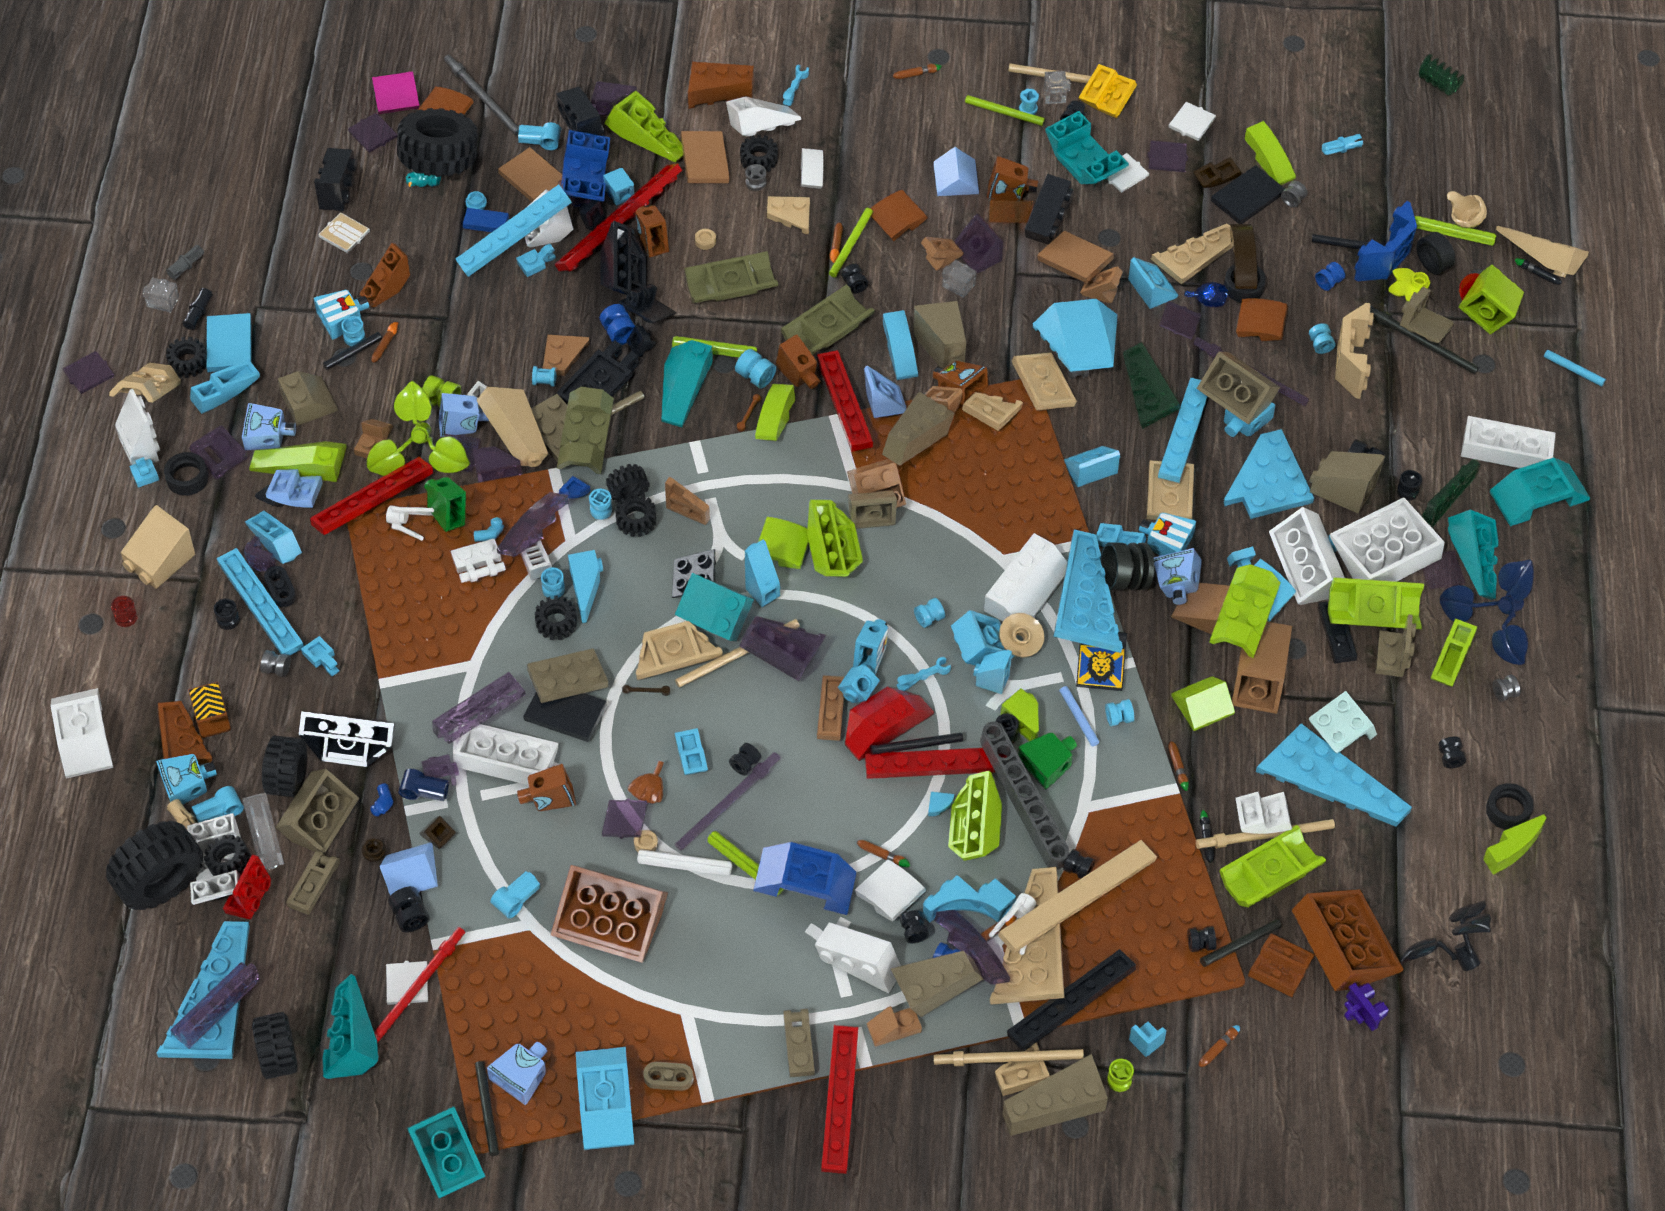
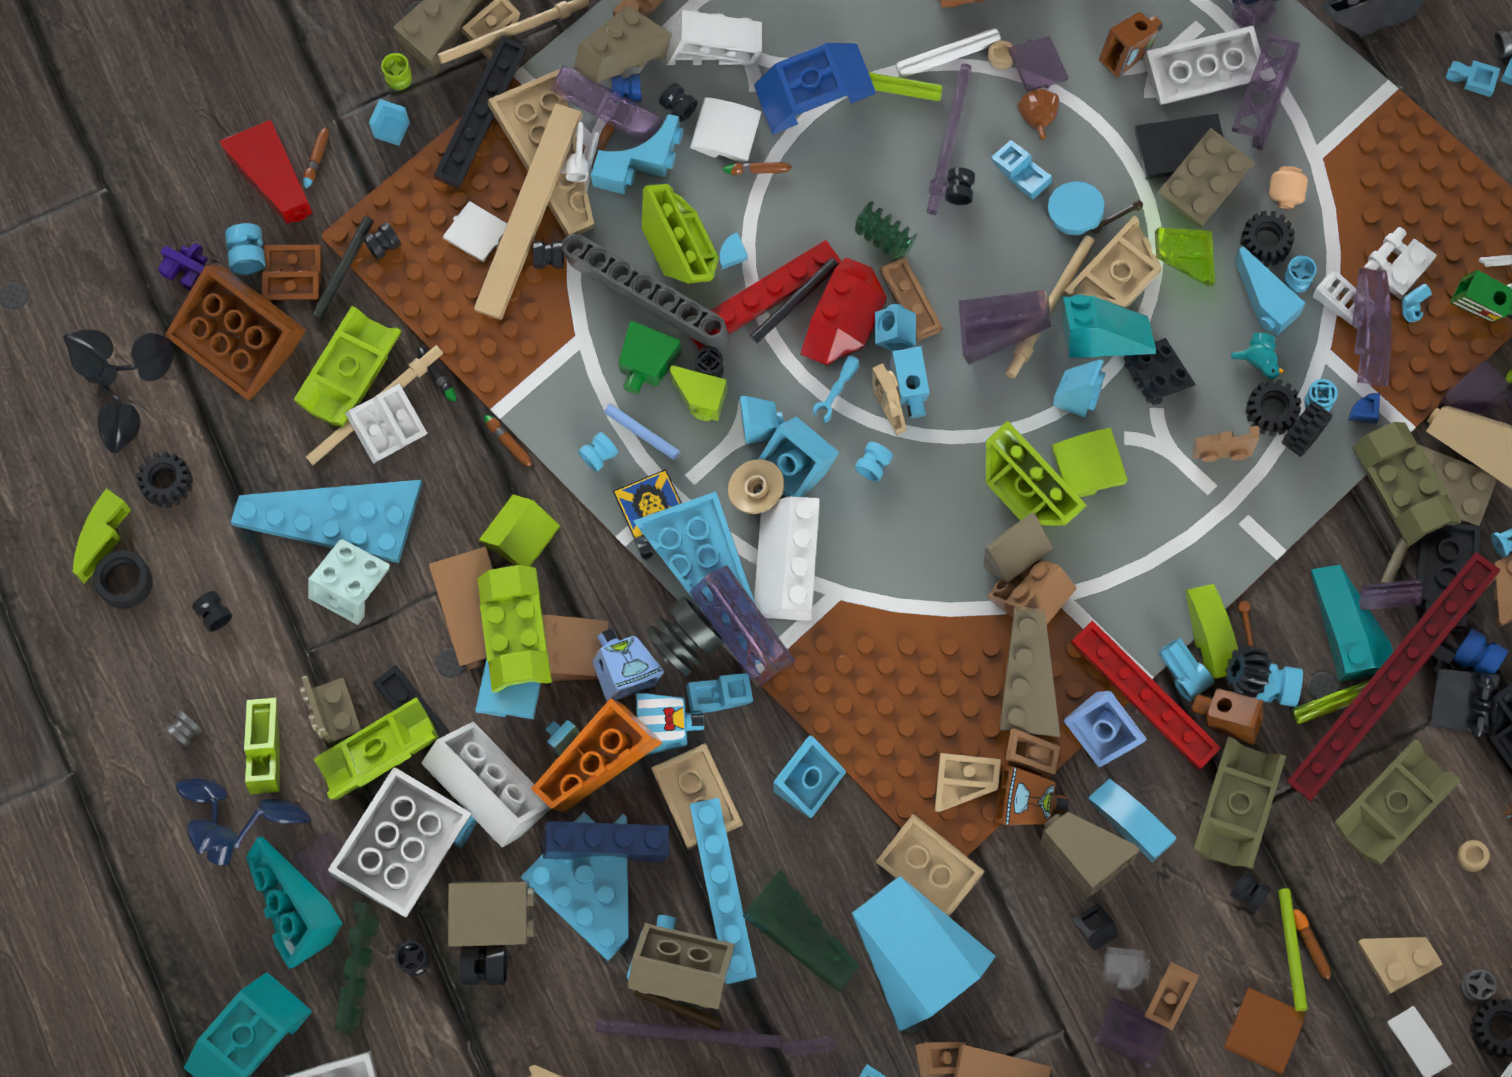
camera: 155 degrees right, 15 degrees up
none -> black tyre [136,451,193,508]
none -> red slope [220,120,313,224]
none -> medium azure wheel [225,223,266,275]
none -> white piece [443,201,507,263]
none -> orange wedge [531,698,663,813]
none -> dark blue arch [543,821,669,863]
none -> clear purple fence [690,565,795,688]
none -> clear green piece [855,201,917,261]
none -> tan wing [871,363,907,436]
none -> medium azure tile [1048,181,1105,235]
none -> black slope [1073,904,1118,951]
none -> clear neon green wing [1155,227,1215,286]
none -> medium azure piece [1158,638,1214,702]
none -> black gear [1225,645,1272,697]
none -> teal animal [1231,333,1284,380]
none -> light nougat head [1269,166,1308,210]
none -> dark red plate [1287,552,1501,802]
none -> clear purple tile [1359,580,1423,610]

